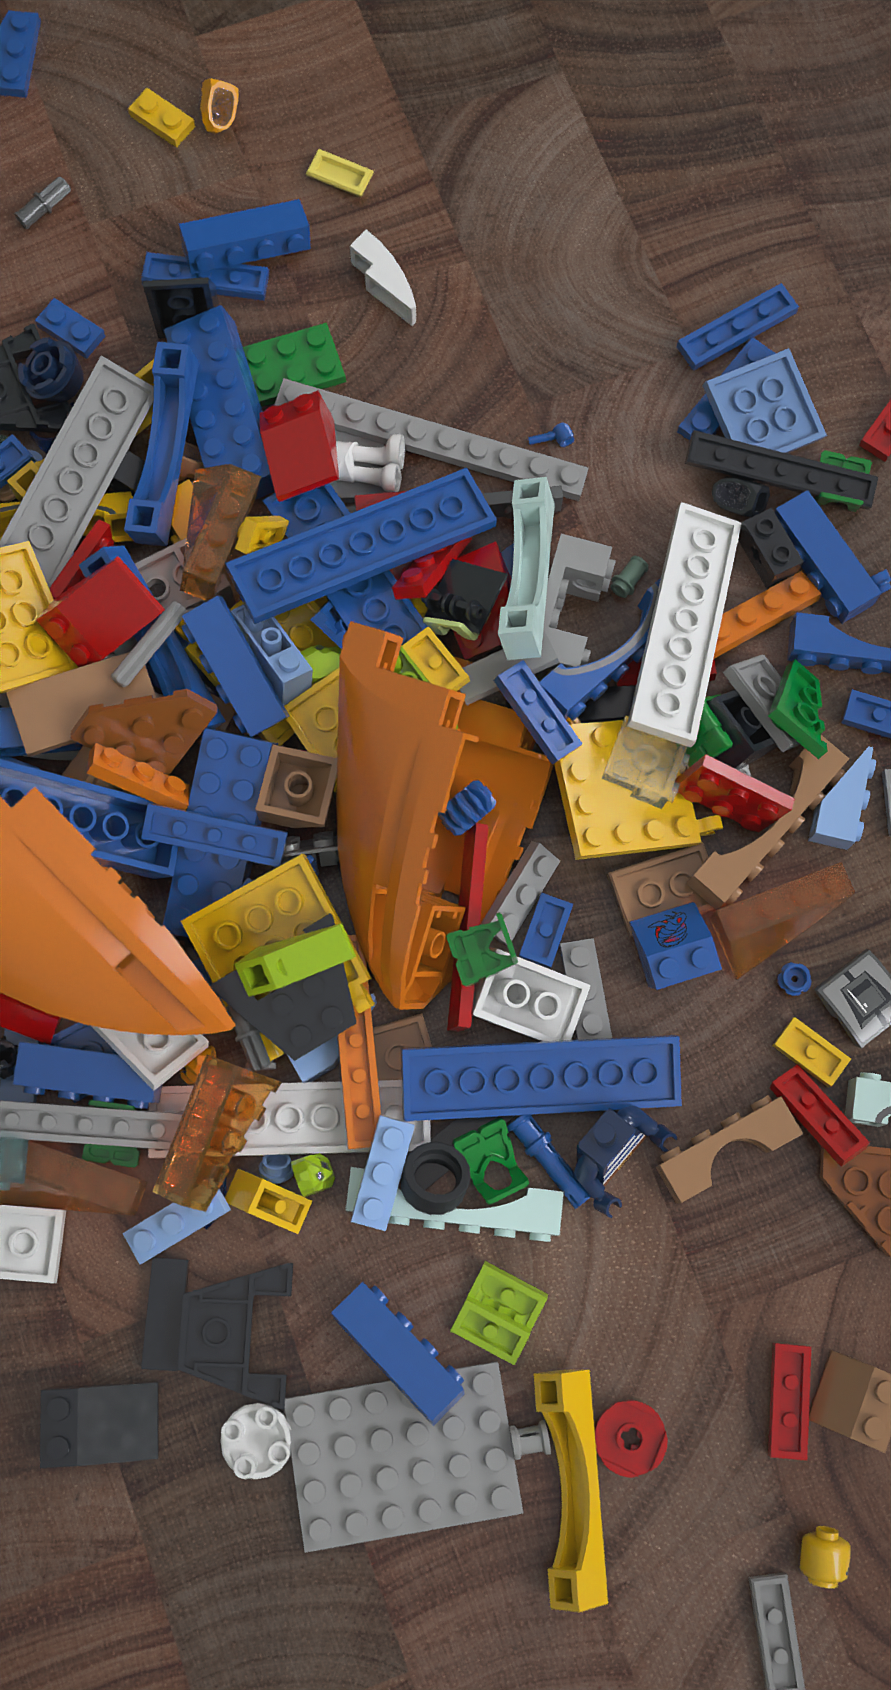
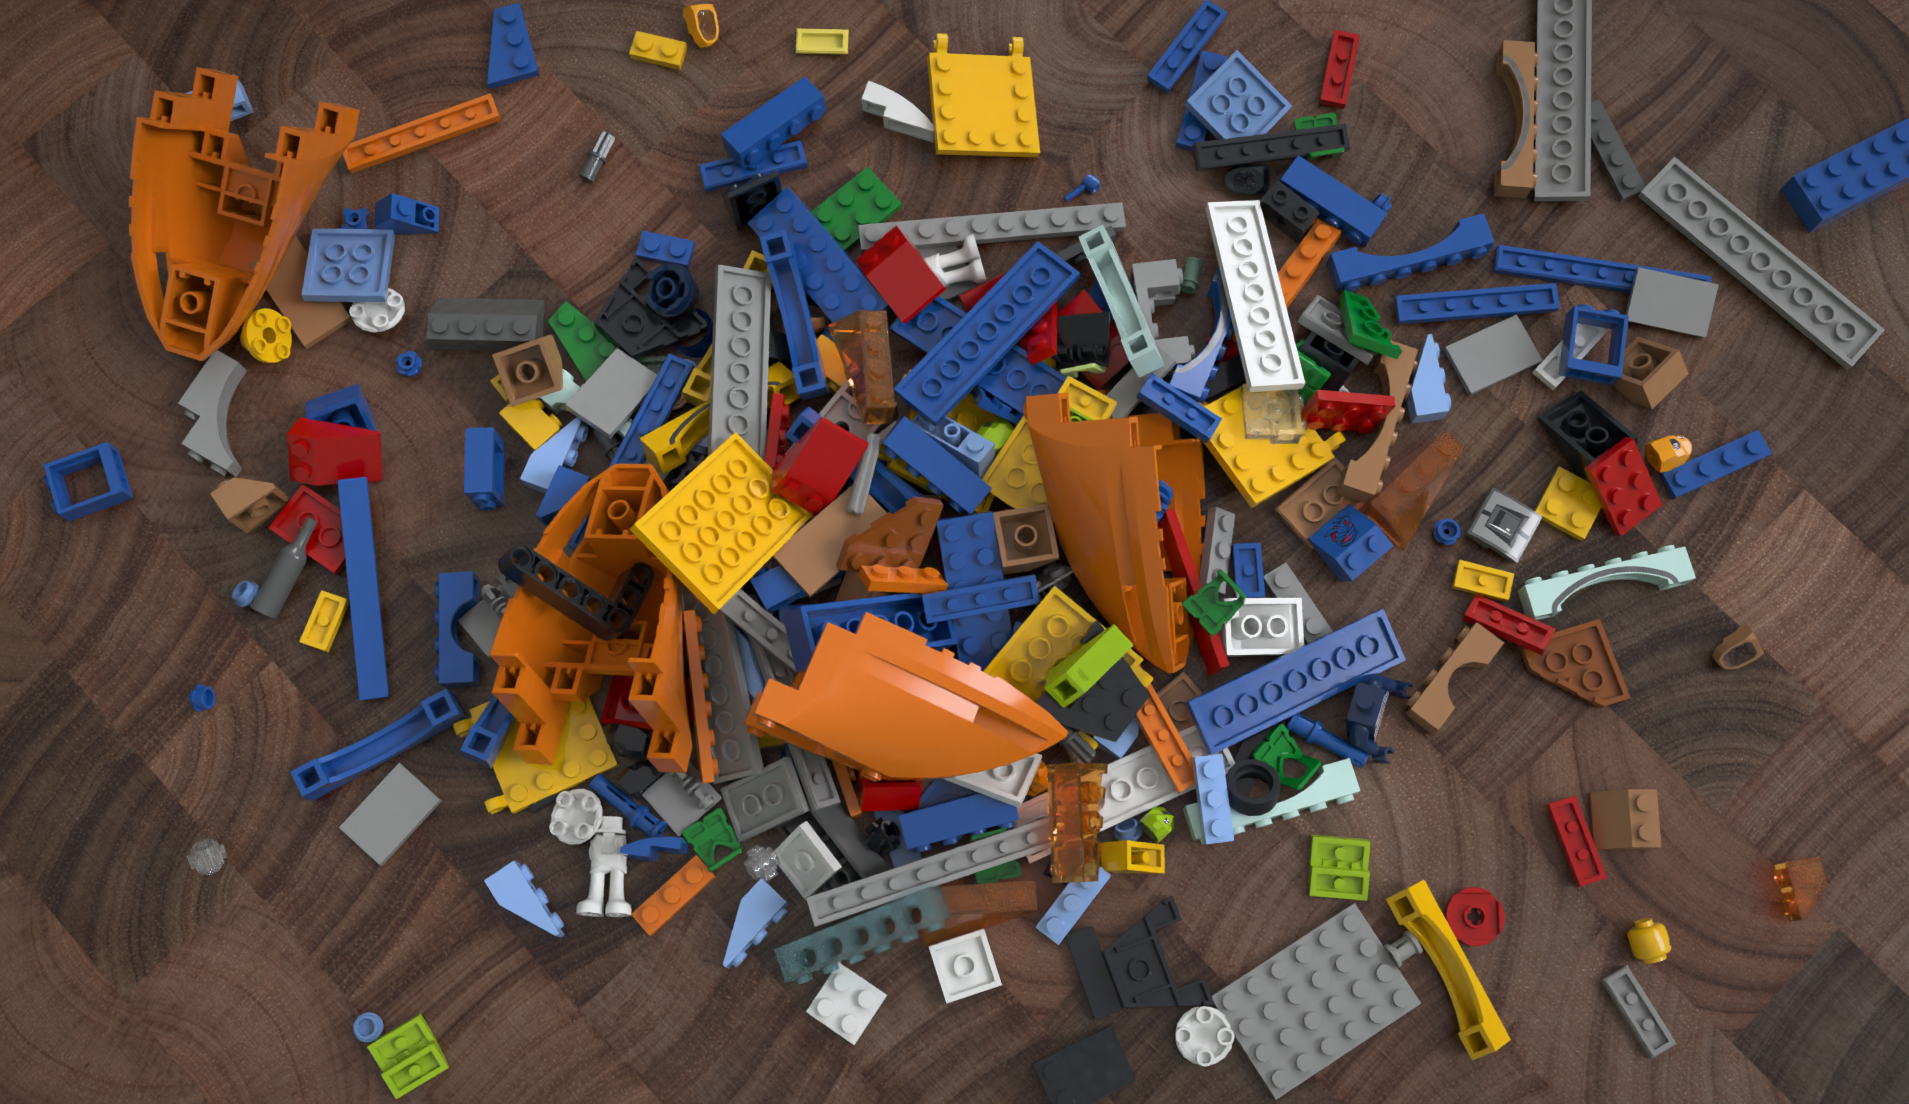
camera: 20 degrees left, 0 degrees up
yellow plate [235,516,289,554] -> none
blue brick [331,1282,465,1426] -> none
none -> yellow plate [927,33,1040,157]

